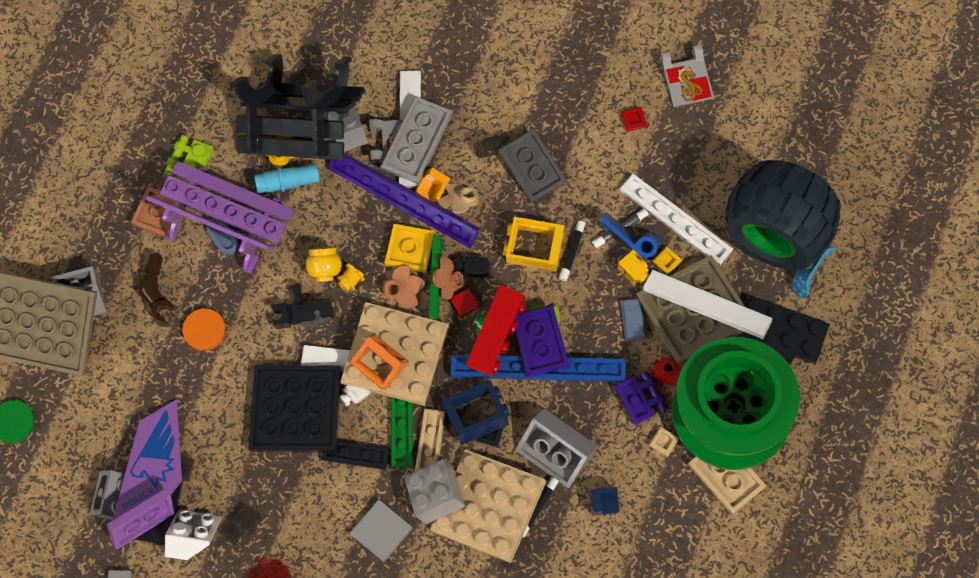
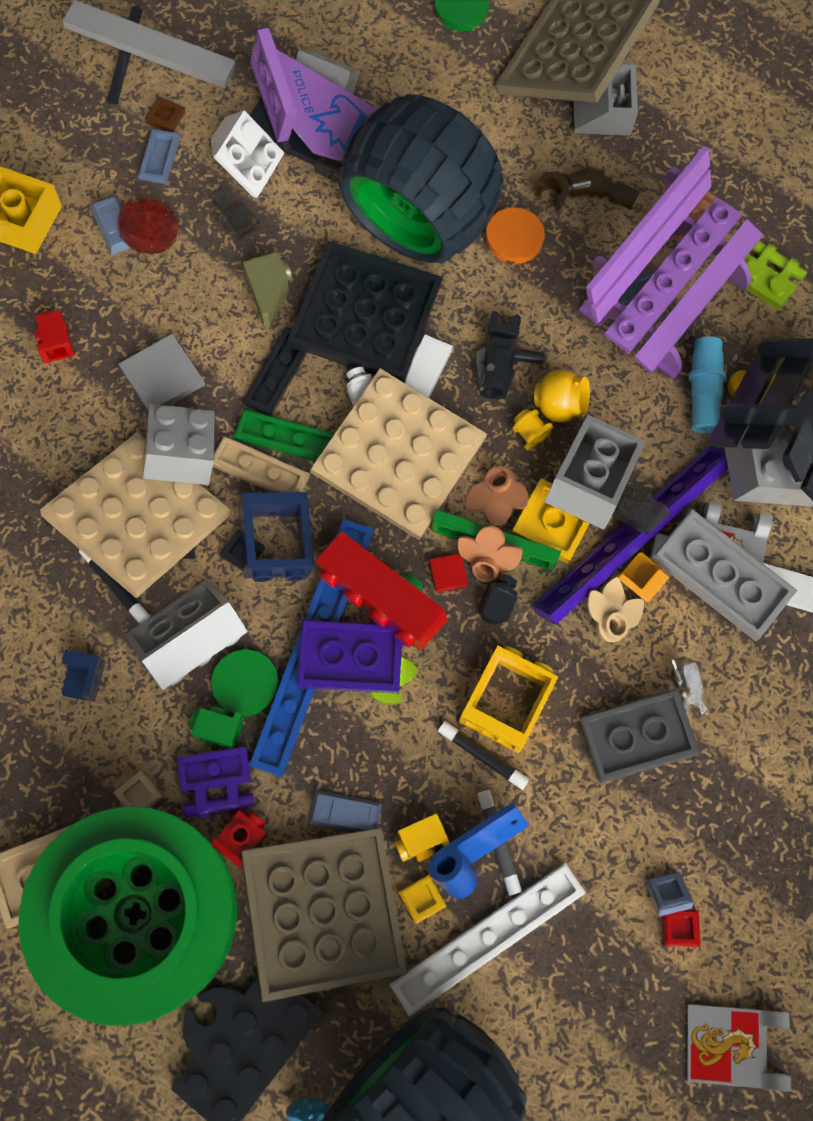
camera: 95 degrees right, 0 degrees up
orange tile [350,335,409,391] -> none
white tile [643,270,772,339] -> none
none -> green brick [189,706,245,749]
none -> green tile [211,649,279,718]
none -> olive slope [243,252,292,328]
none -> black wheel [338,94,504,263]
none -> light grey brick [545,414,646,530]
none -> clear smoke tile [612,486,670,535]
none -> sand blue tile [646,872,693,917]

